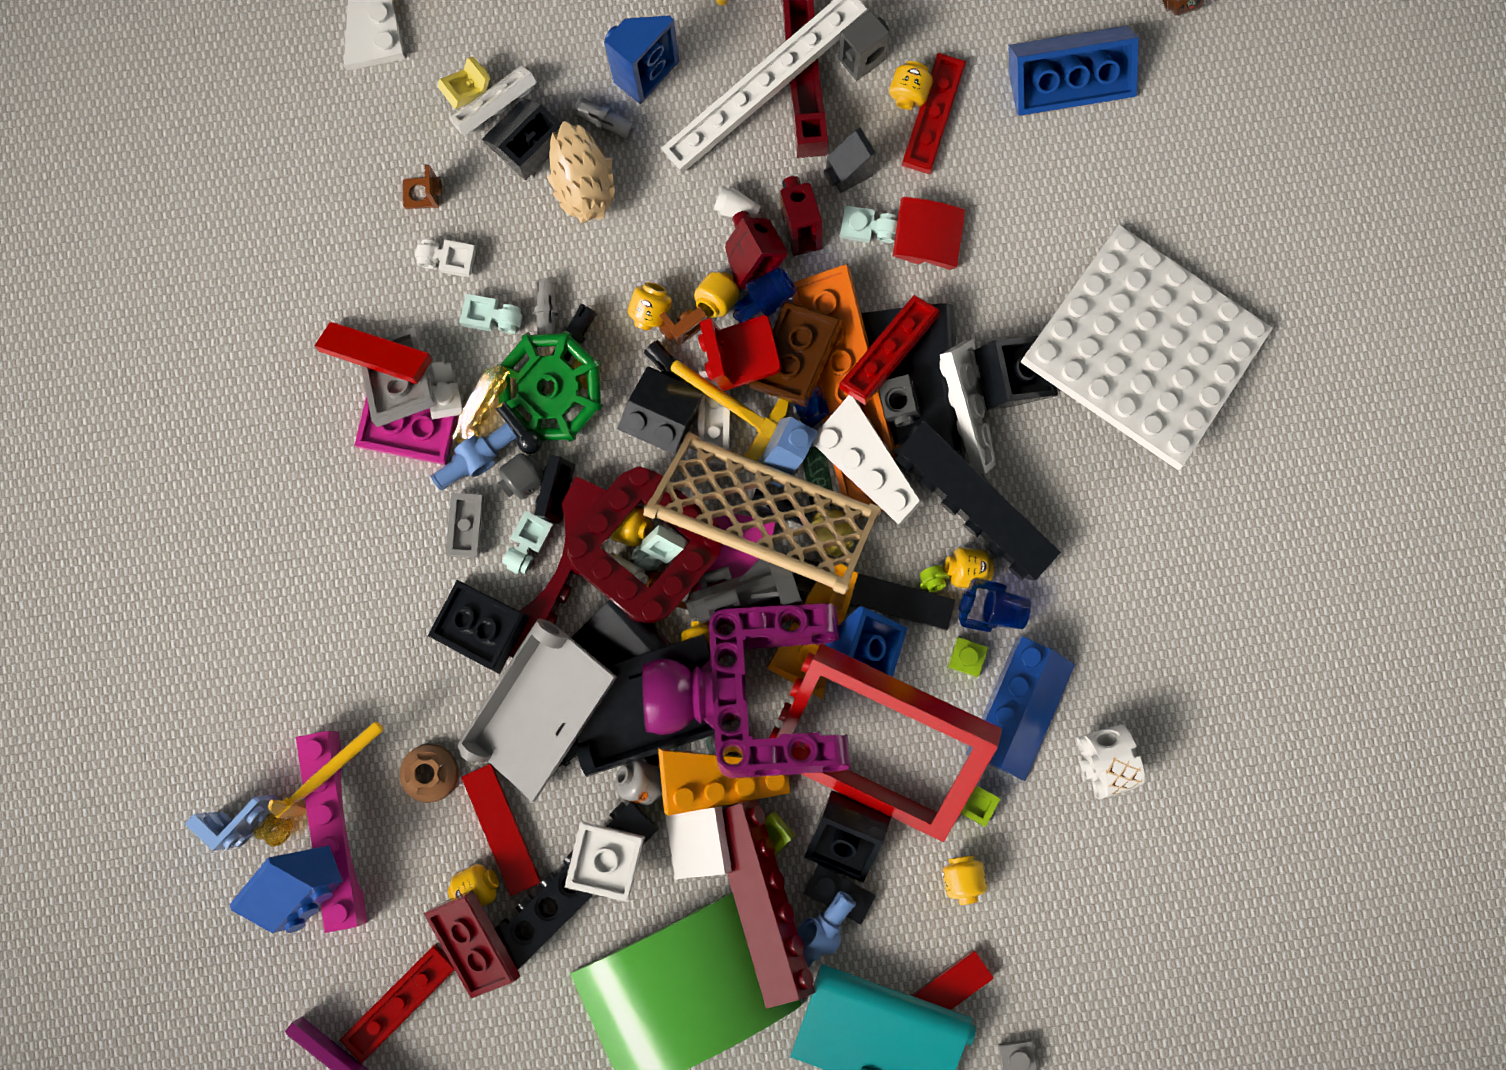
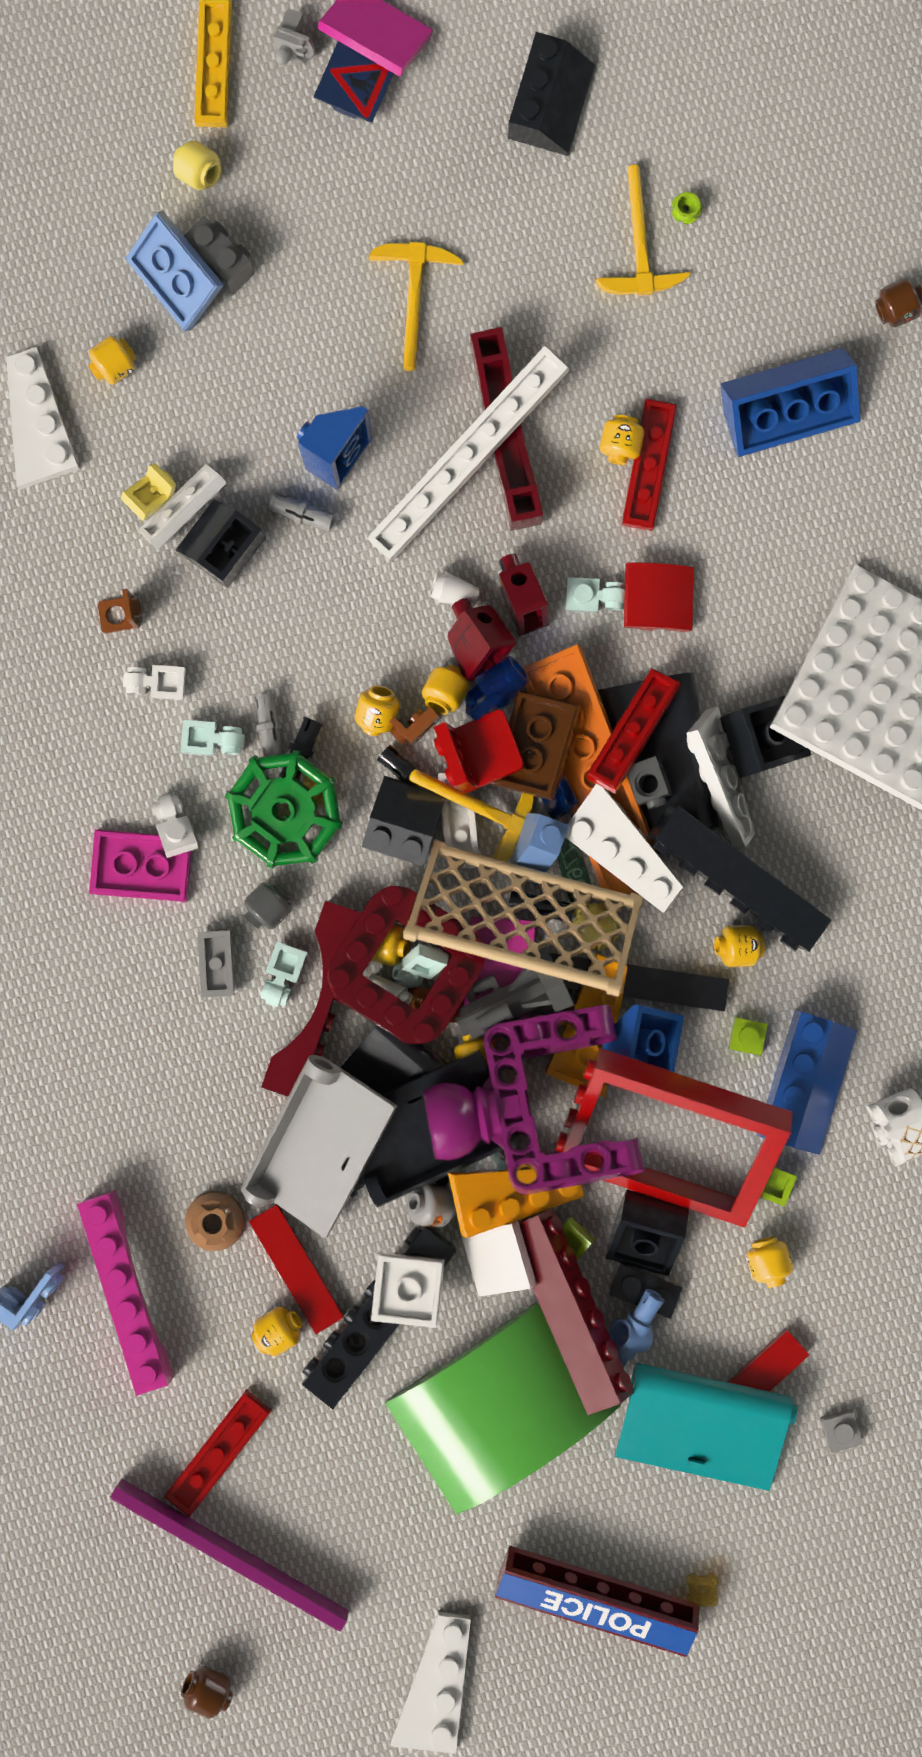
camera: 10 degrees left, 5 degrees up
blue slope [229,845,343,933] -> none
clear yellow plate [254,812,293,847] -> none
yellow piece [268,721,384,819] -> none
red tile [314,321,433,384] -> none
light grey plate [361,327,436,427] -> none
dark red tile [424,890,521,999] -> none
black tile [428,580,530,674] -> none
medium blue pin [431,423,518,490] -> none
clear yellow hinge [452,365,510,443] -> none
black bar [496,401,542,454] -> none
black plate [534,455,576,524] -> none
tan head [547,121,615,223] -> none
black slope [824,127,876,194] -> none
dark grey brick [838,10,889,81] -> none
lime plate [919,565,950,592] -> none
clear blue piece [958,578,1031,632] -> none

